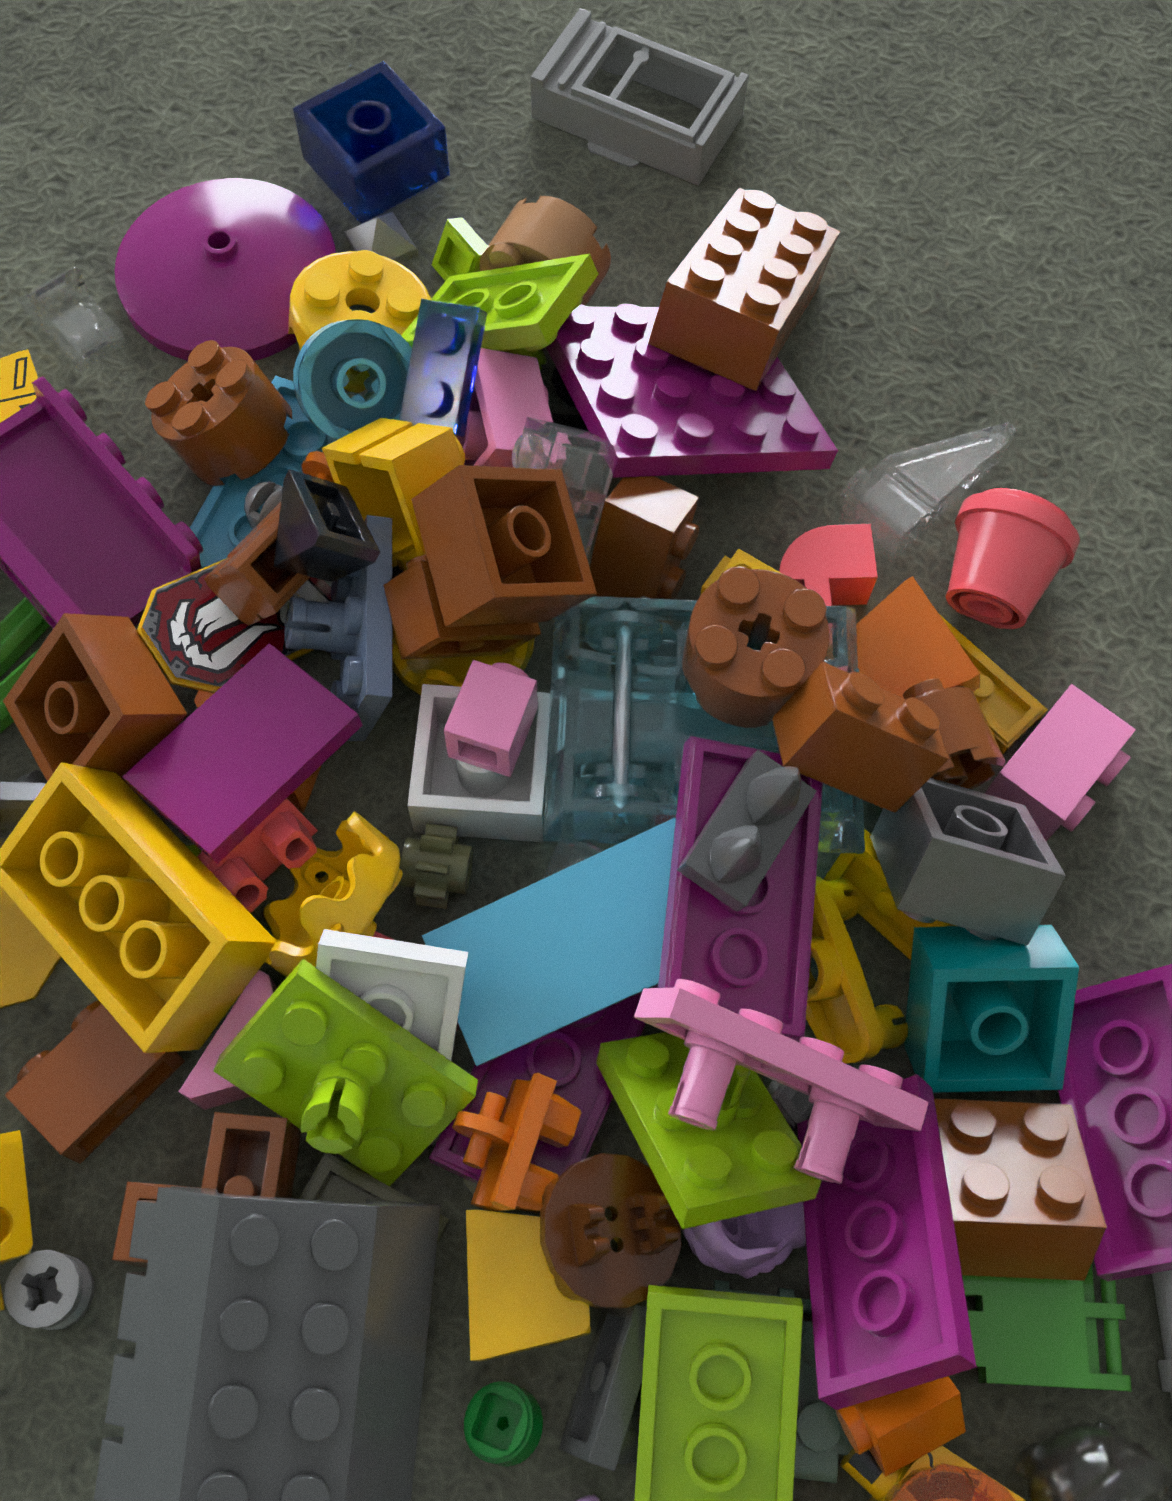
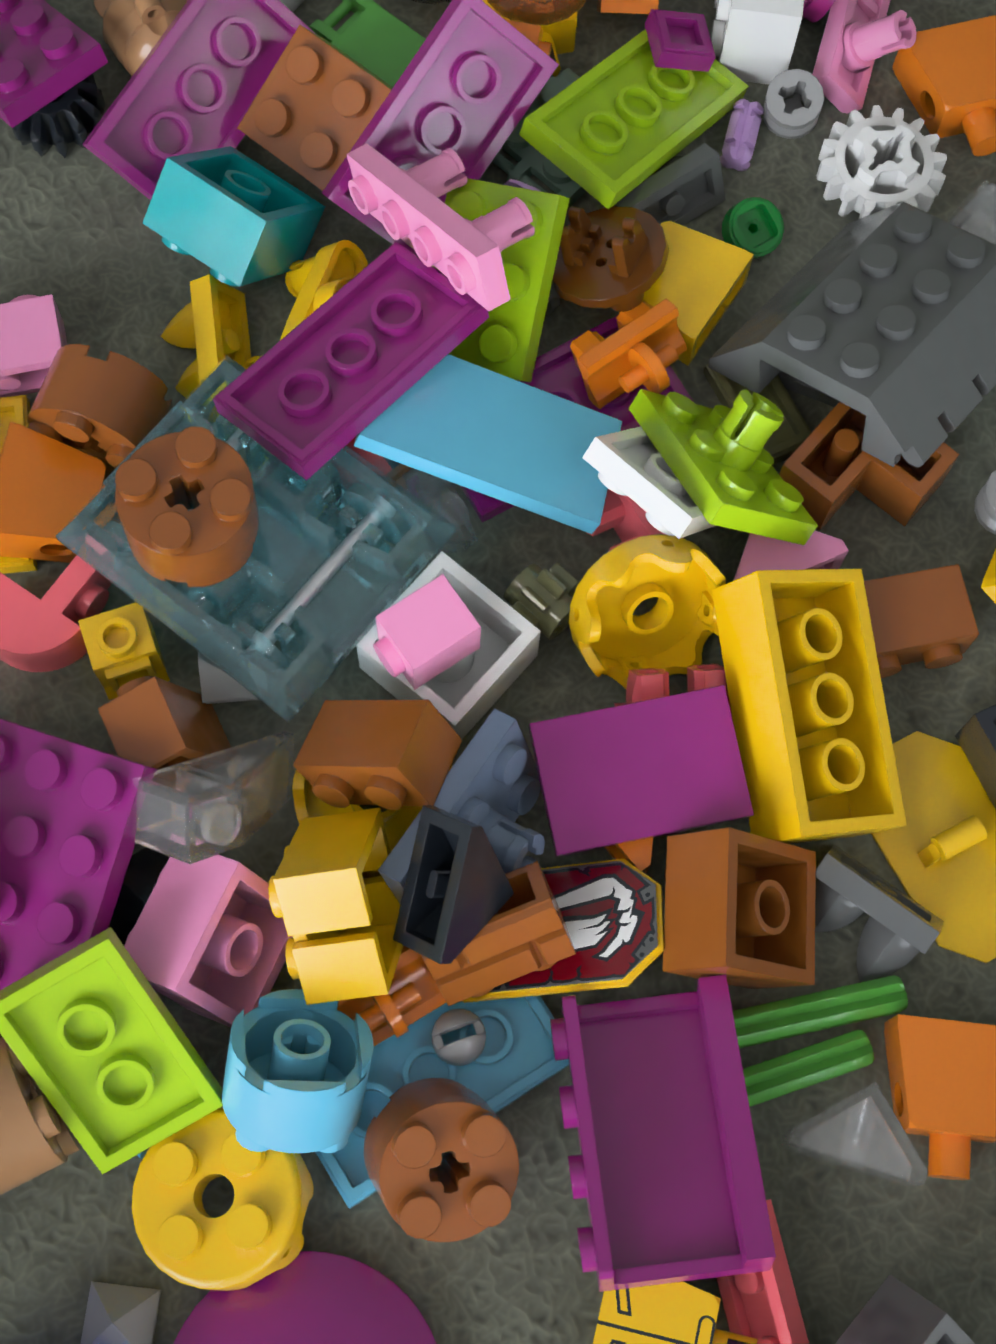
camera: 145 degrees left, 5 degrees up
clear blue plate [399,299,487,437] -> none
dark orange brick [411,465,597,627] -> none
lime tile [431,218,487,281] -> none
dark grey tile [677,750,817,912] -> none
dark orange brick [772,661,949,813] -> none
flat silver brick [870,778,1066,945] -> none

